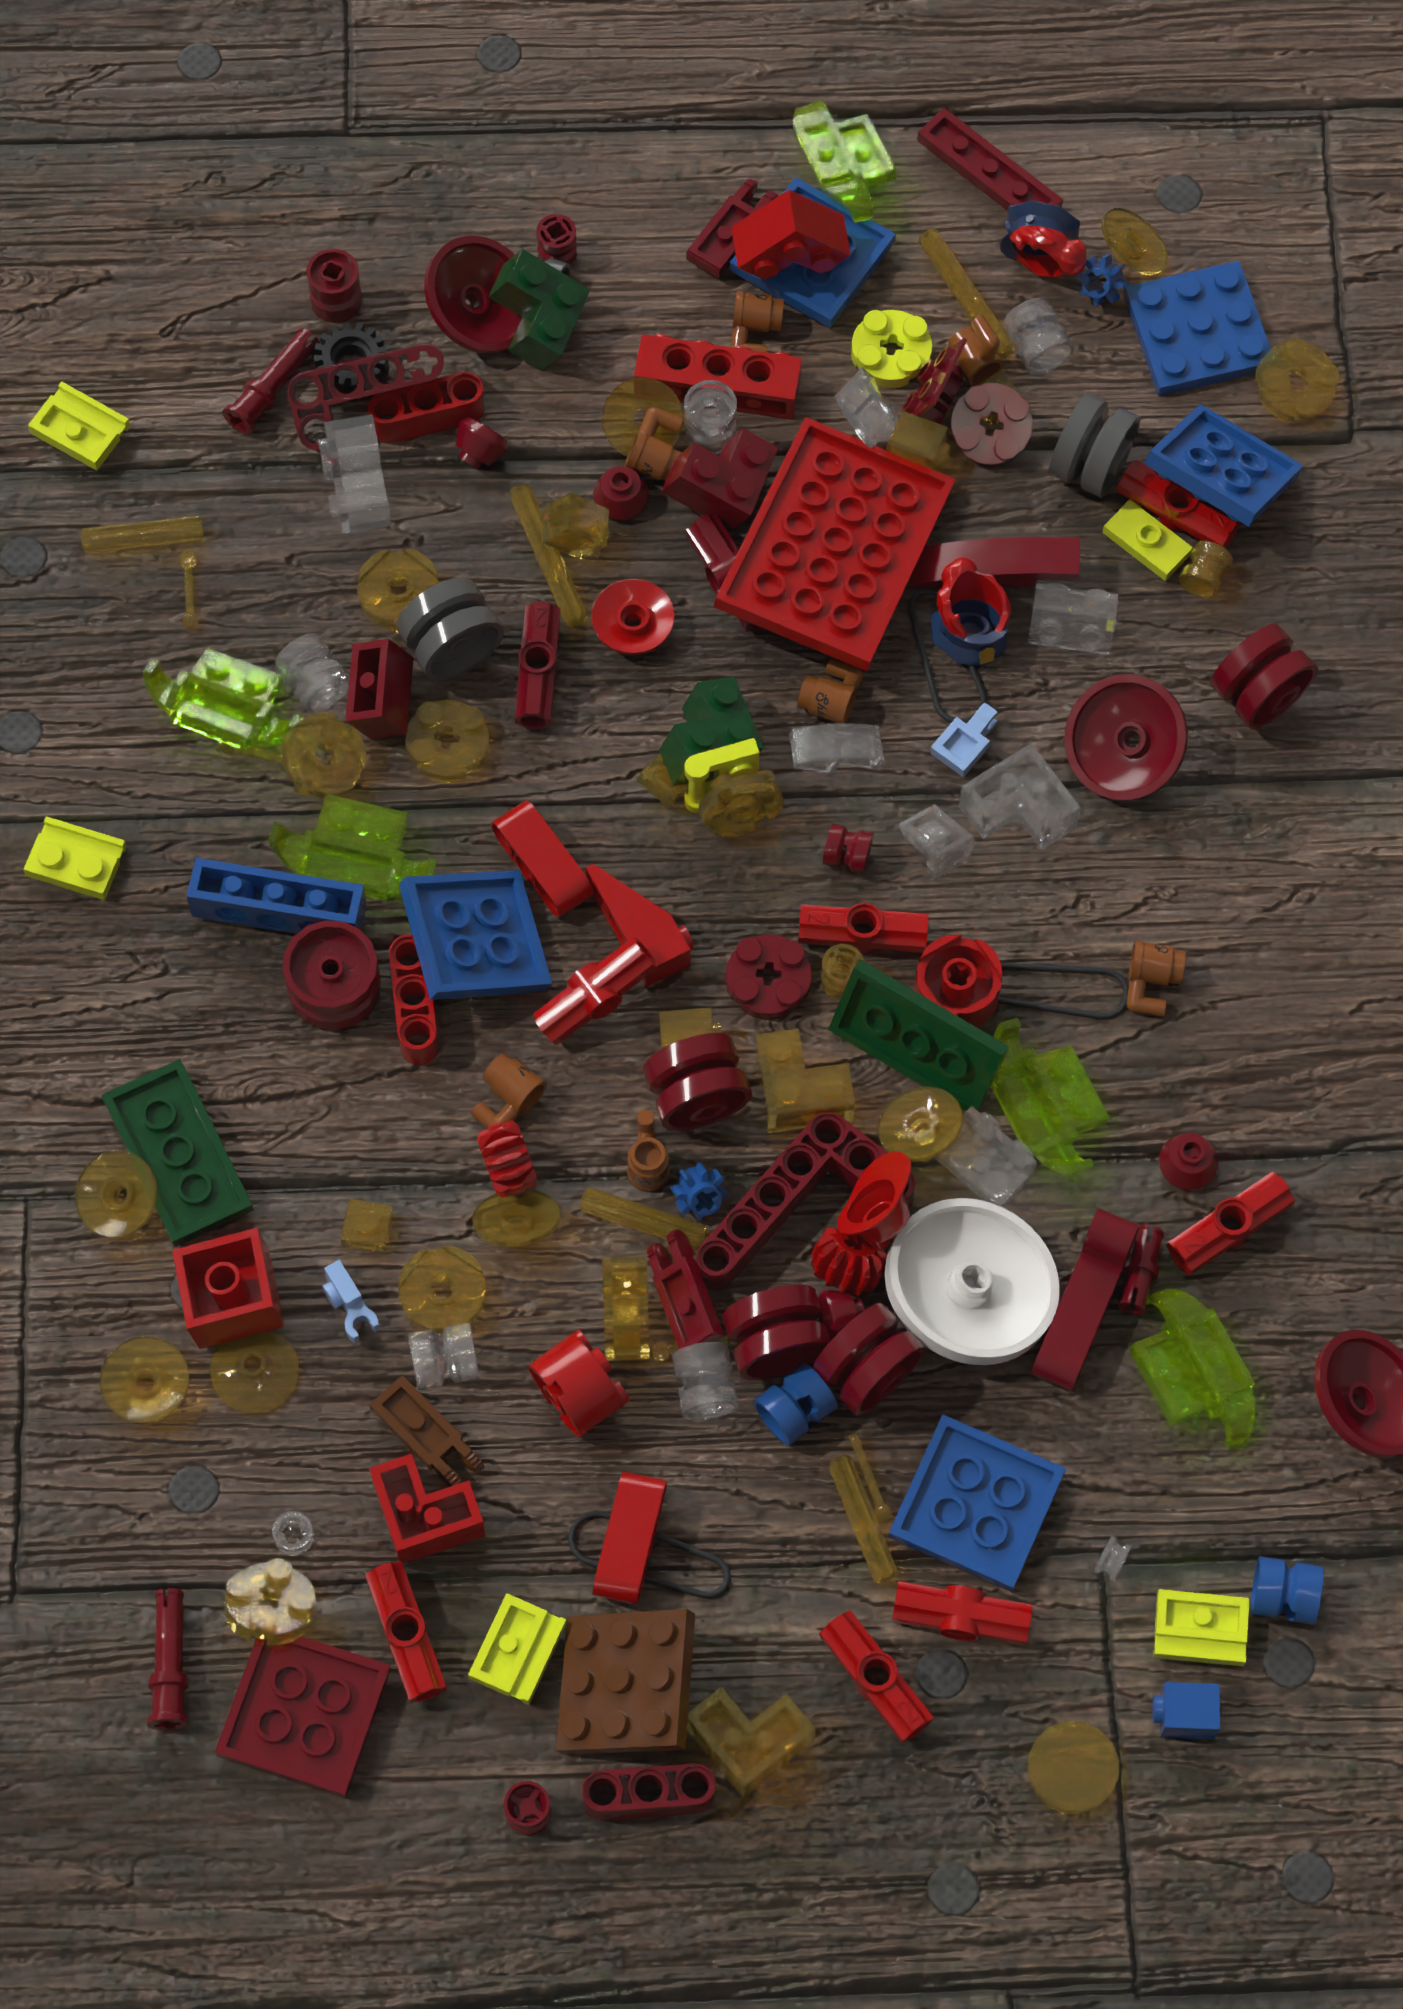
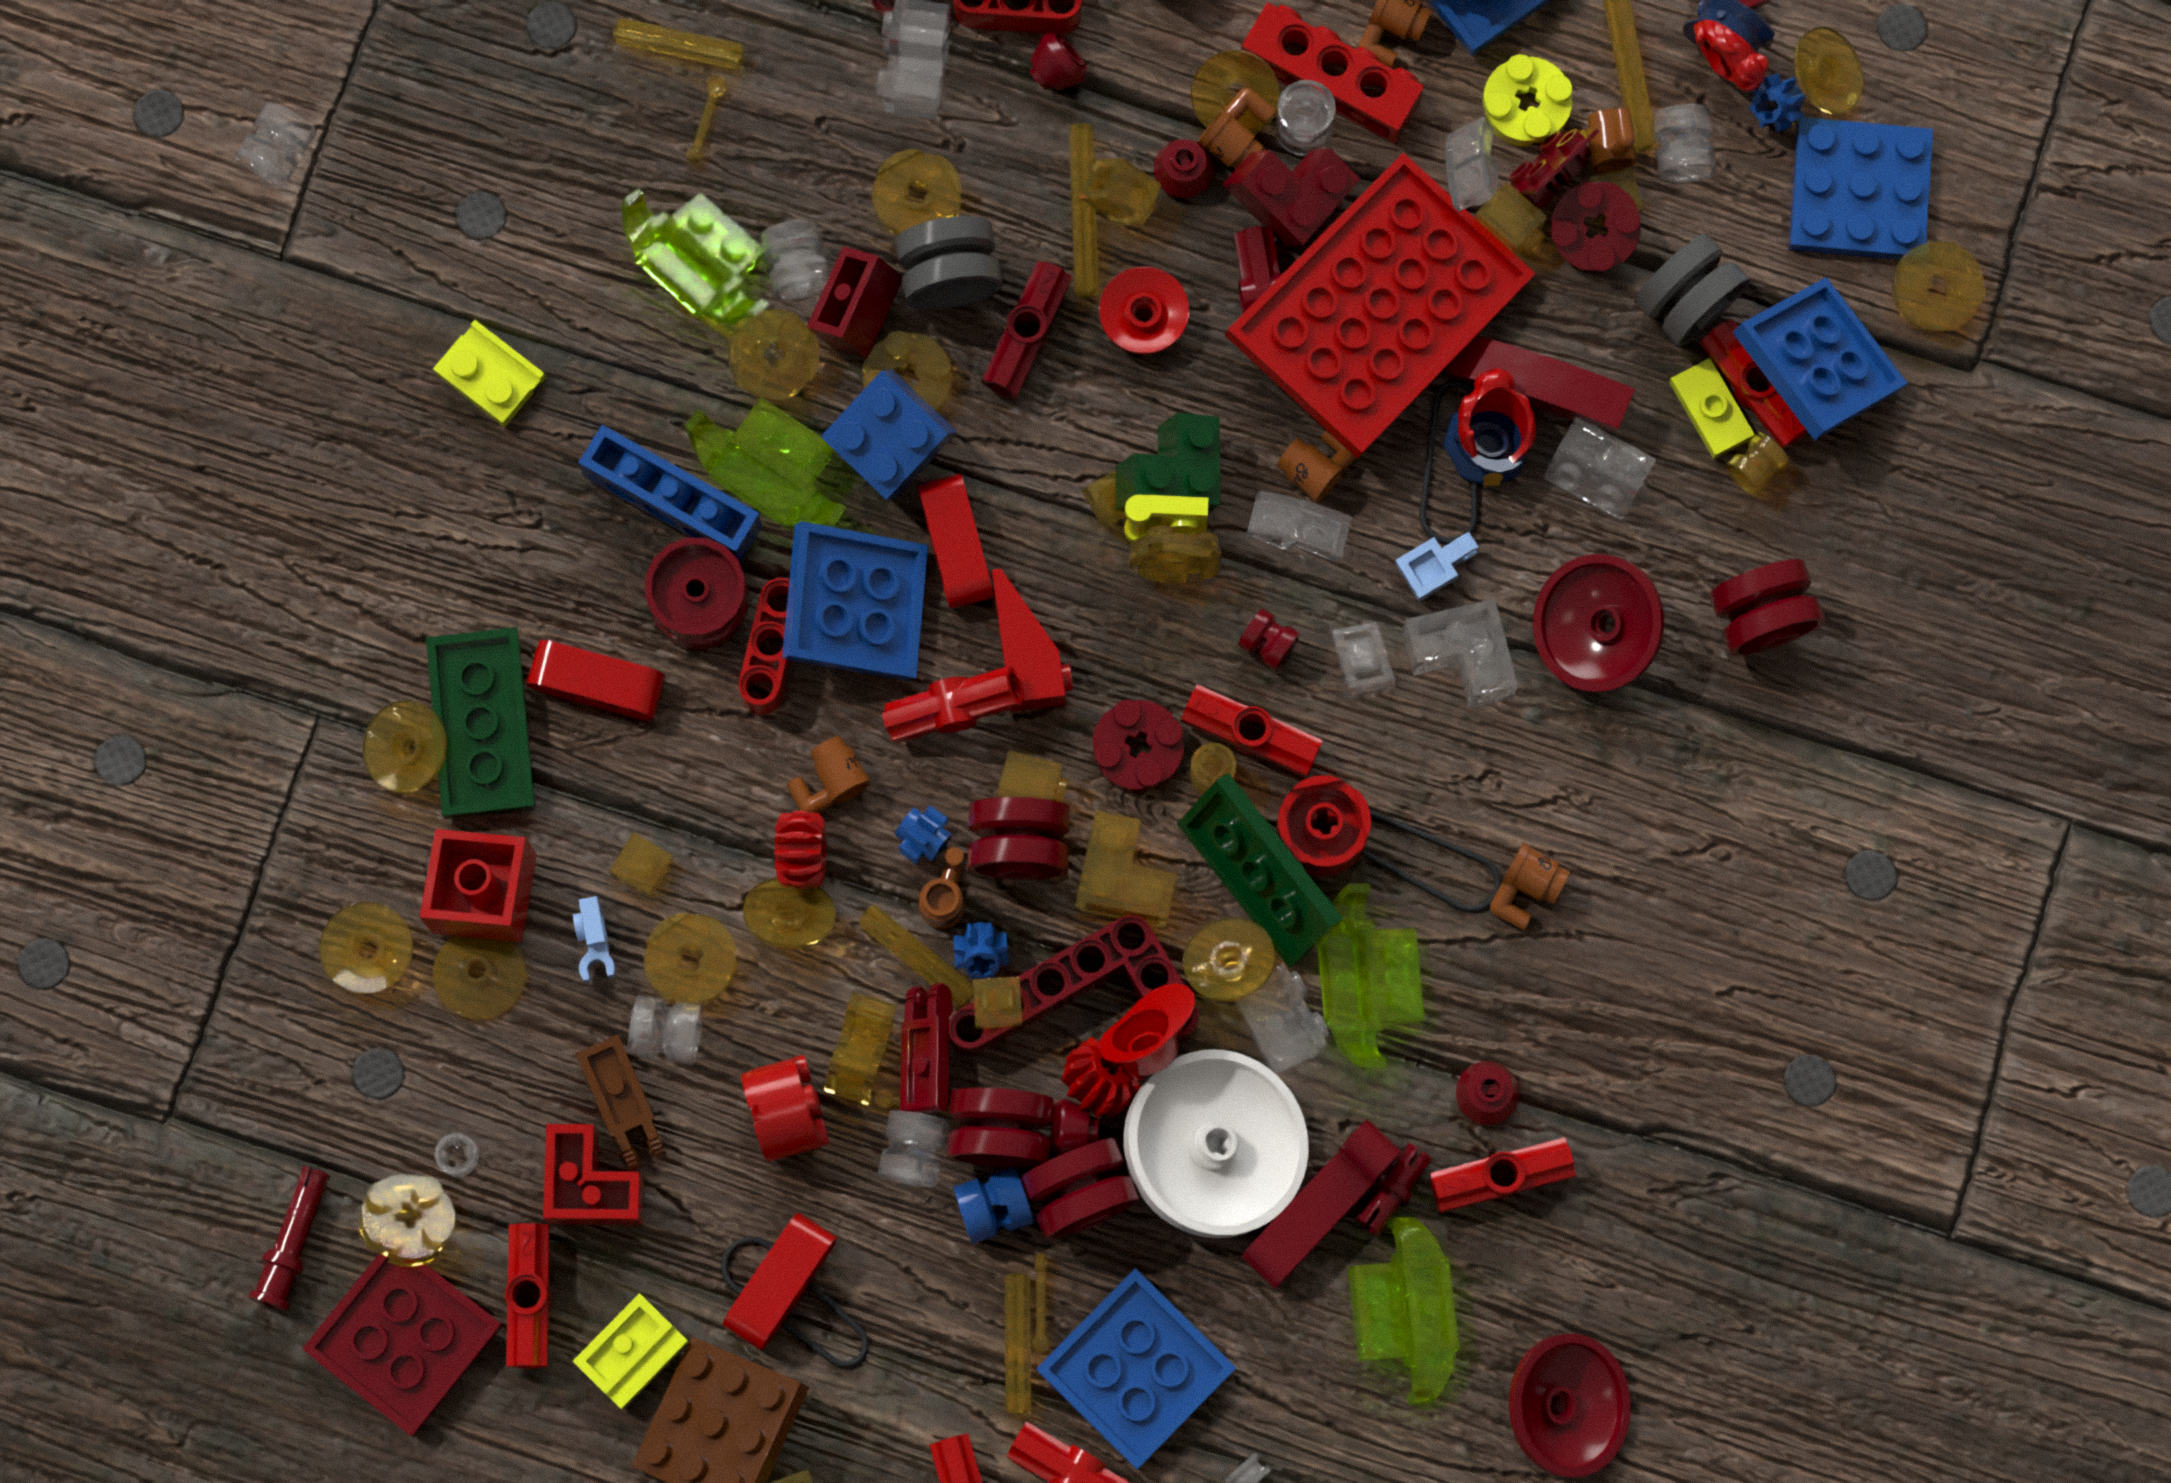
camera: 20 degrees right, 10 degrees up
none -> red beam [526,640,666,721]
none -> blue brick [821,369,957,500]
none -> blue gear [895,805,952,865]
none -> clear yellow tile [973,977,1023,1029]

